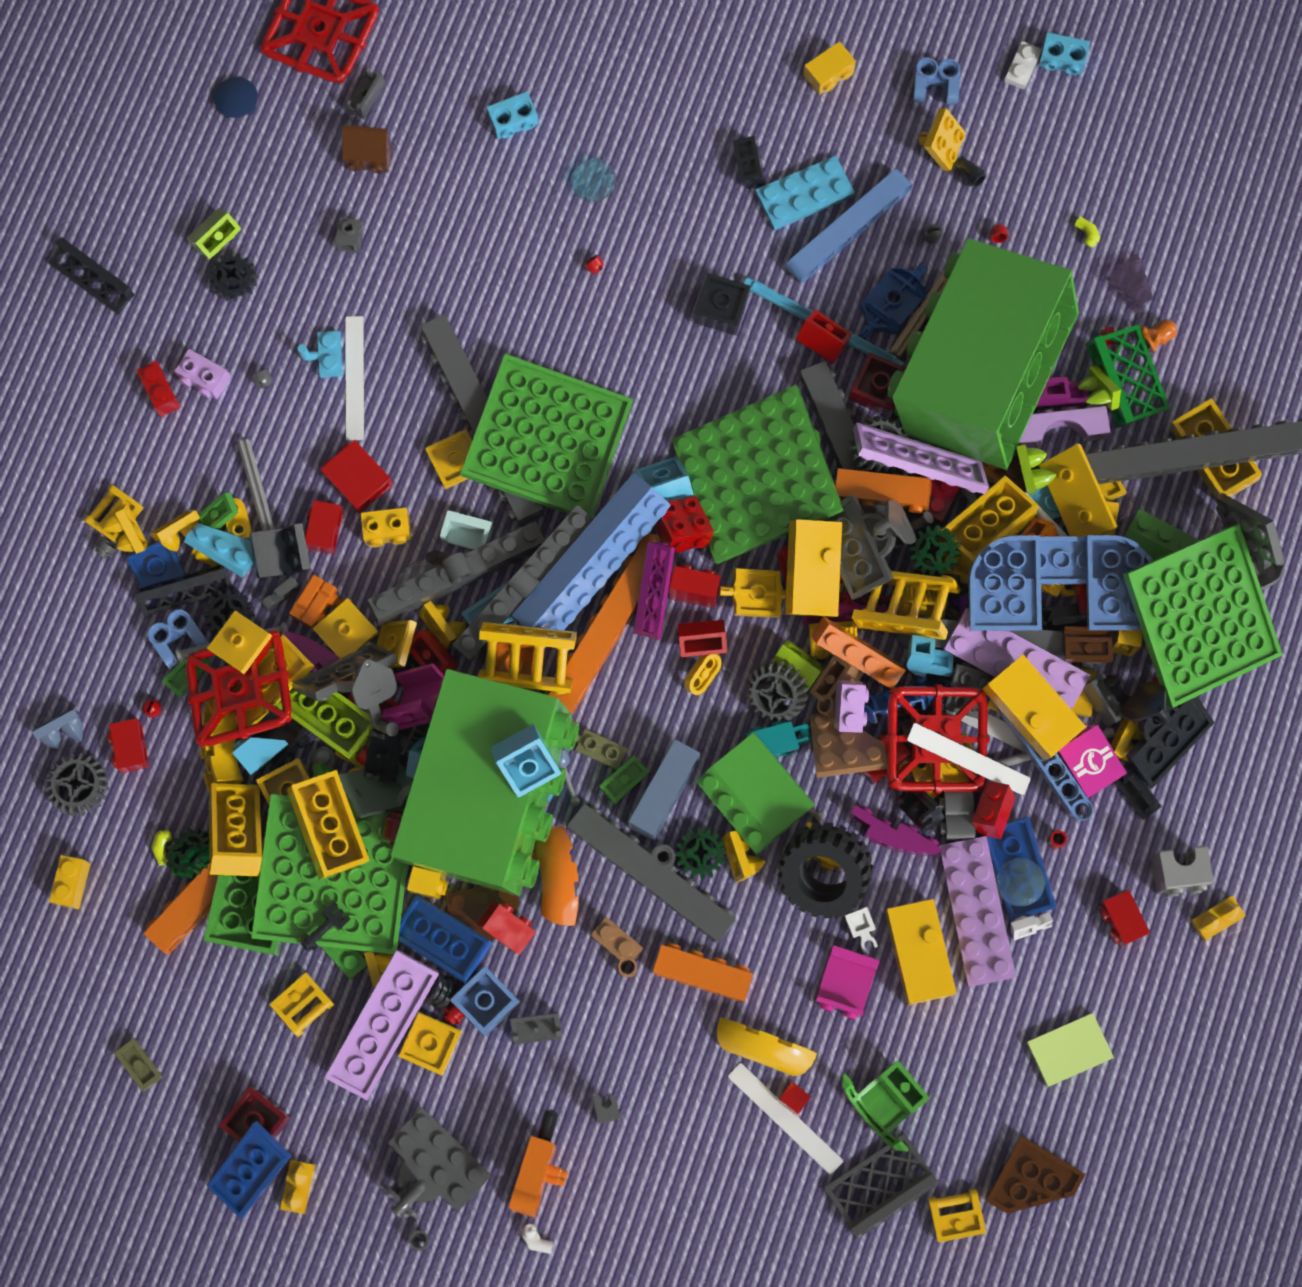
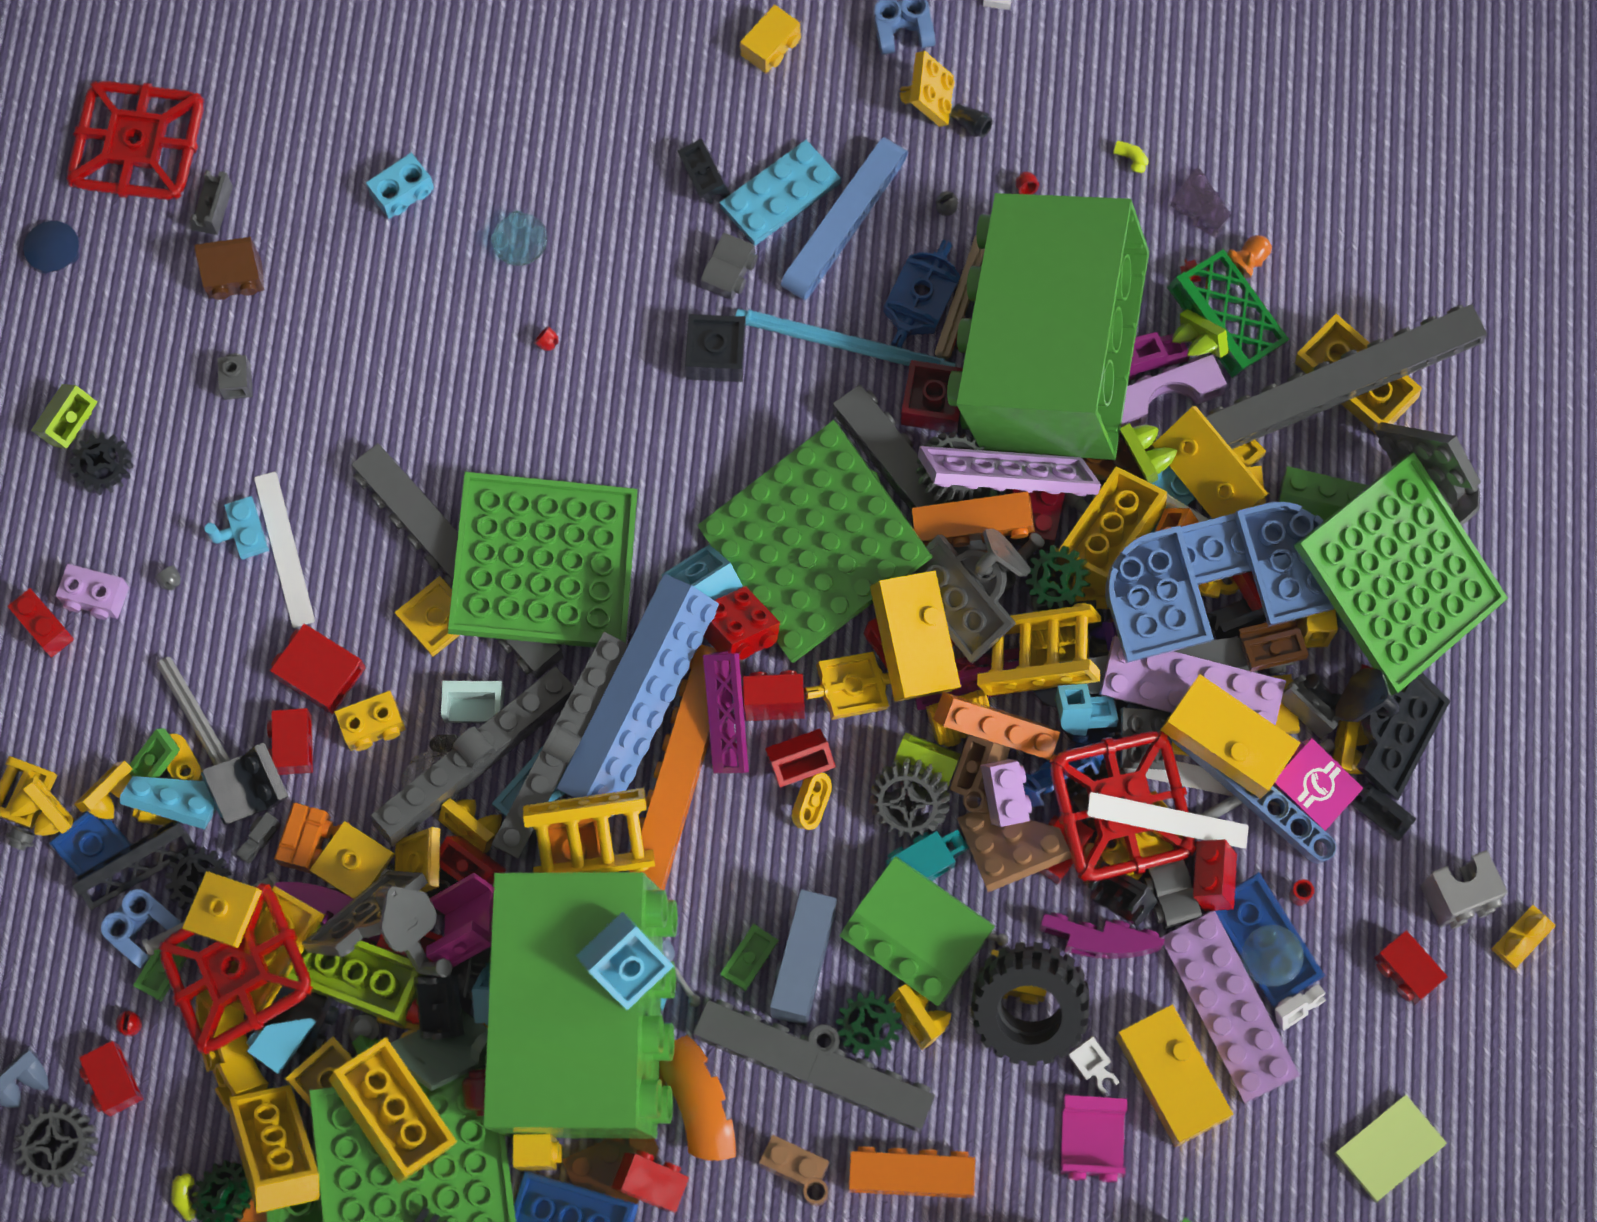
camera: 15 degrees left, 5 degrees down
olive plate [575,729,627,771] -> none
red brick [796,309,853,363] -> none
none -> dark grey brick [701,233,758,300]

